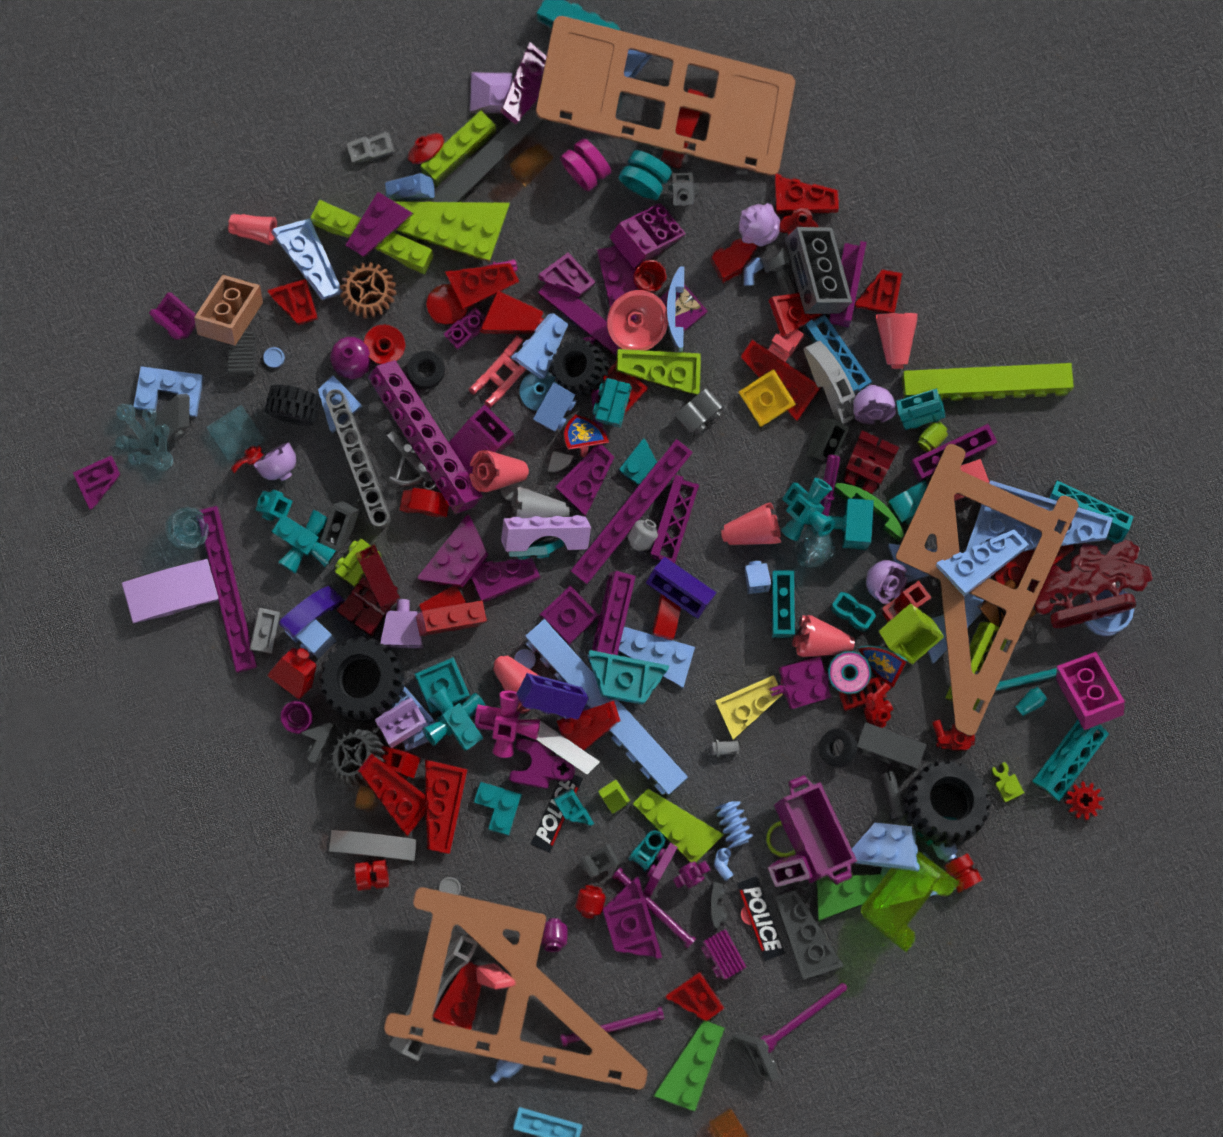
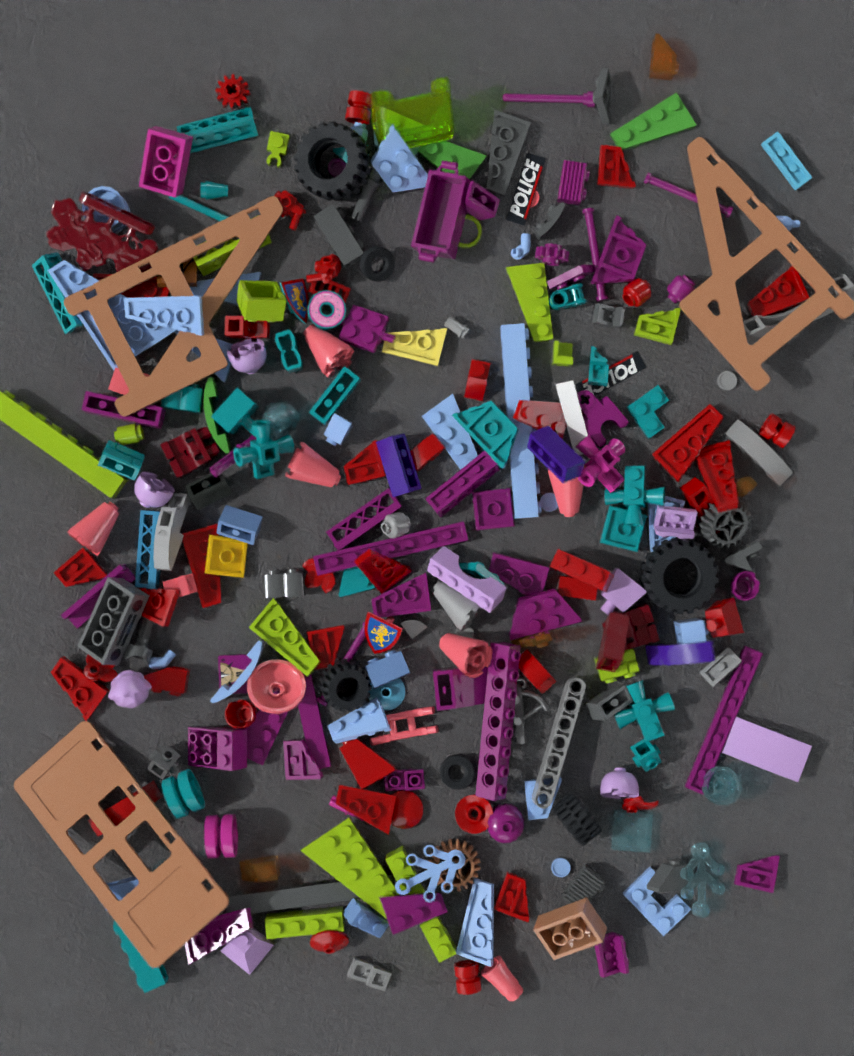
camera: 140 degrees left, 10 degrees up
coral slope [476,963,515,989] -> none
teal brick [593,378,632,428] -> none
light blue piece [714,801,753,849] -> none
none -> medium blue brick [216,505,263,545]
none -> red plate [302,558,336,593]
none -> magenta tile [328,158,346,178]
none -> red wing [343,440,386,486]
none -> red wing [354,549,412,594]
none -> light blue plant [395,845,465,902]
none -> red wheel [454,960,482,995]
none -> red slope [464,359,491,401]
none -> clear orange wing [512,631,552,648]
none -> lime wing [634,308,681,345]

